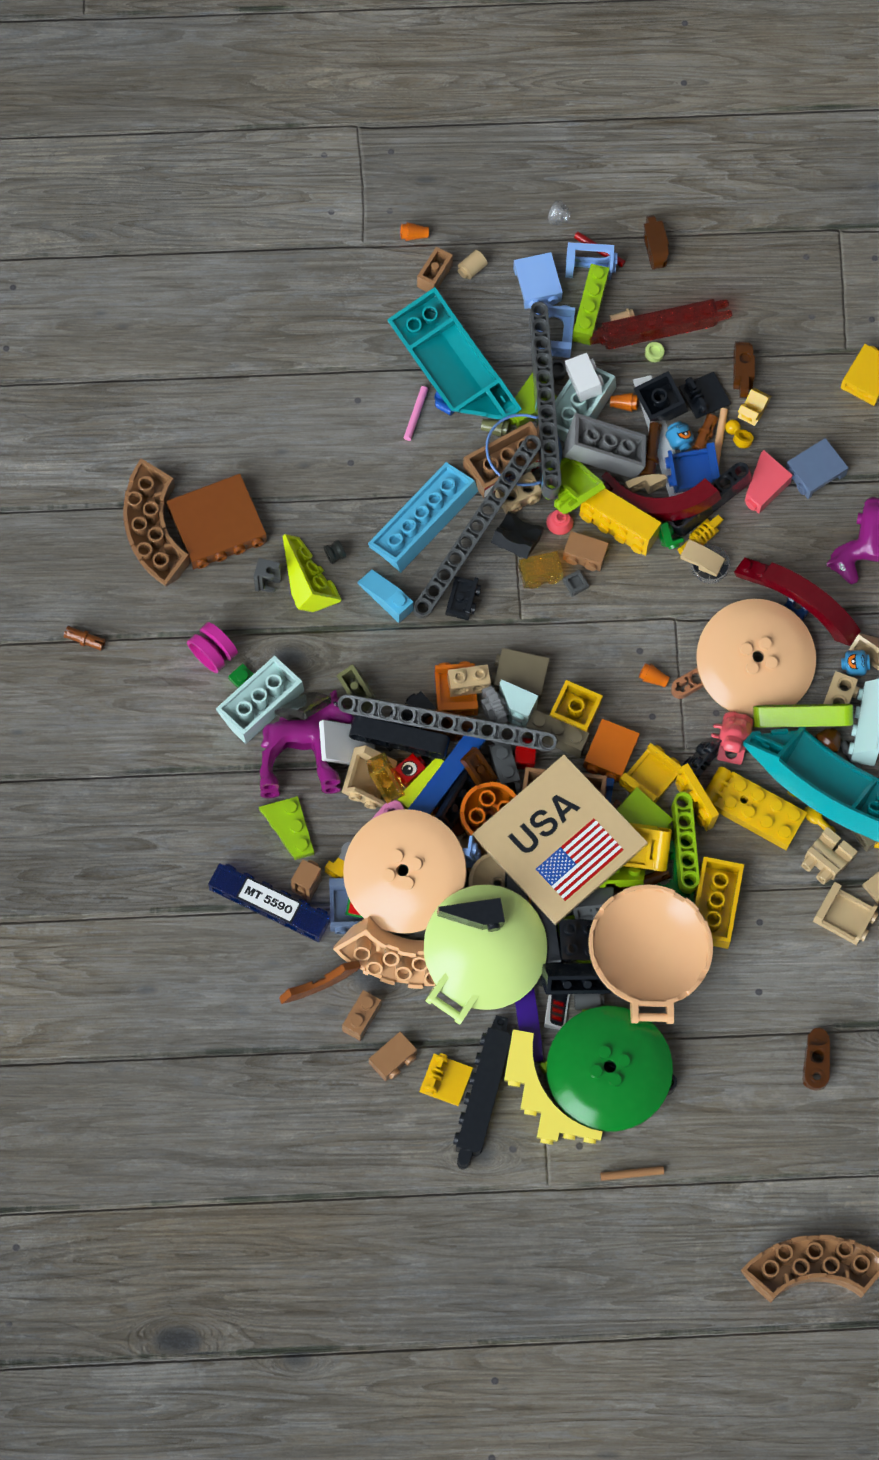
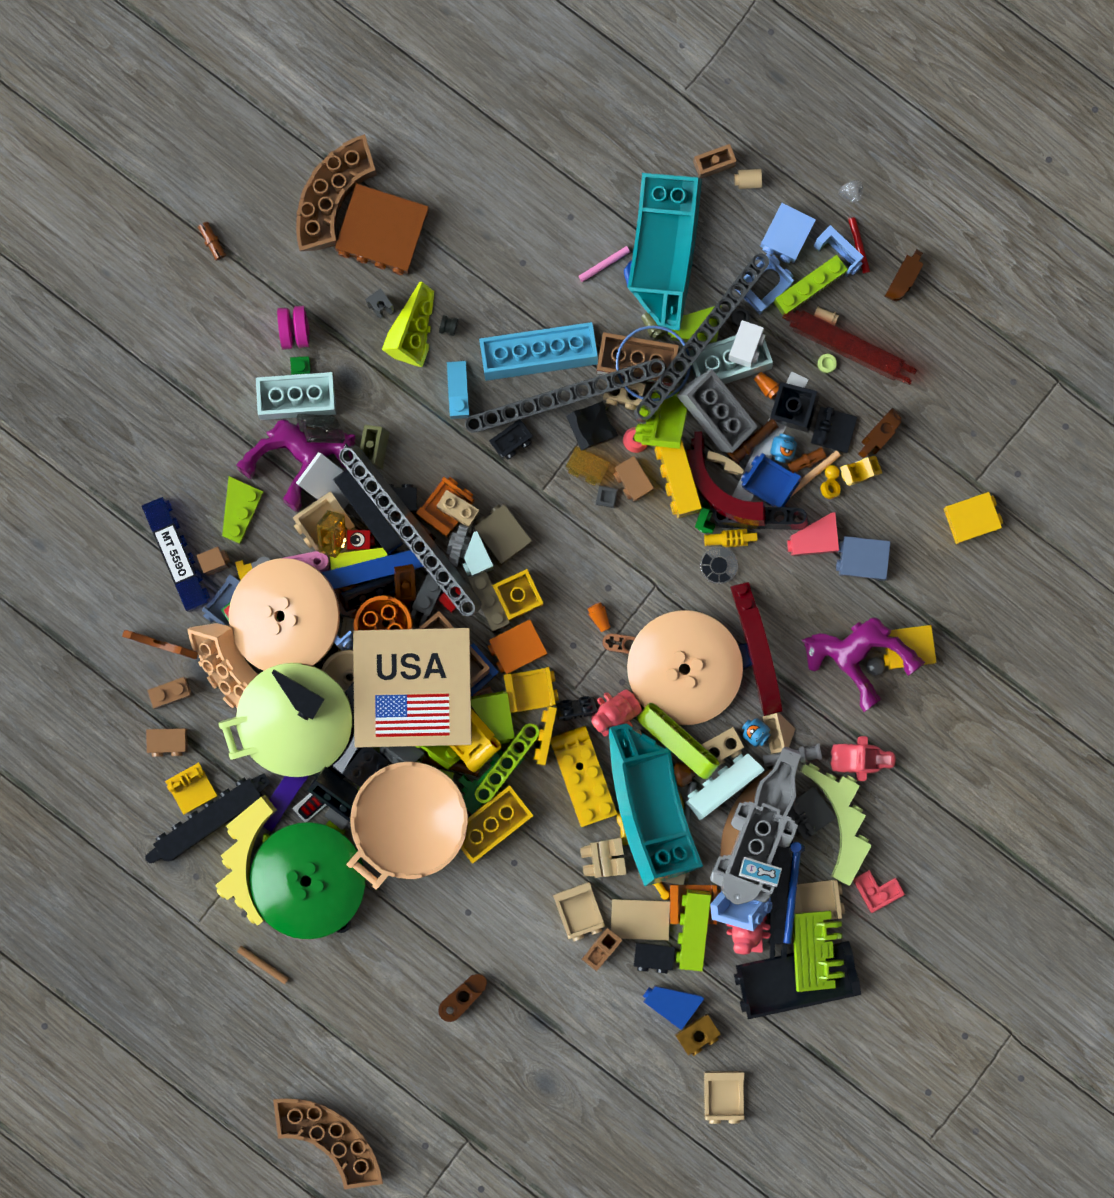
camera: 40 degrees right, 15 degrees up
orange cone [400,222,429,241] -> none
tan slope [681,540,725,577] -> none

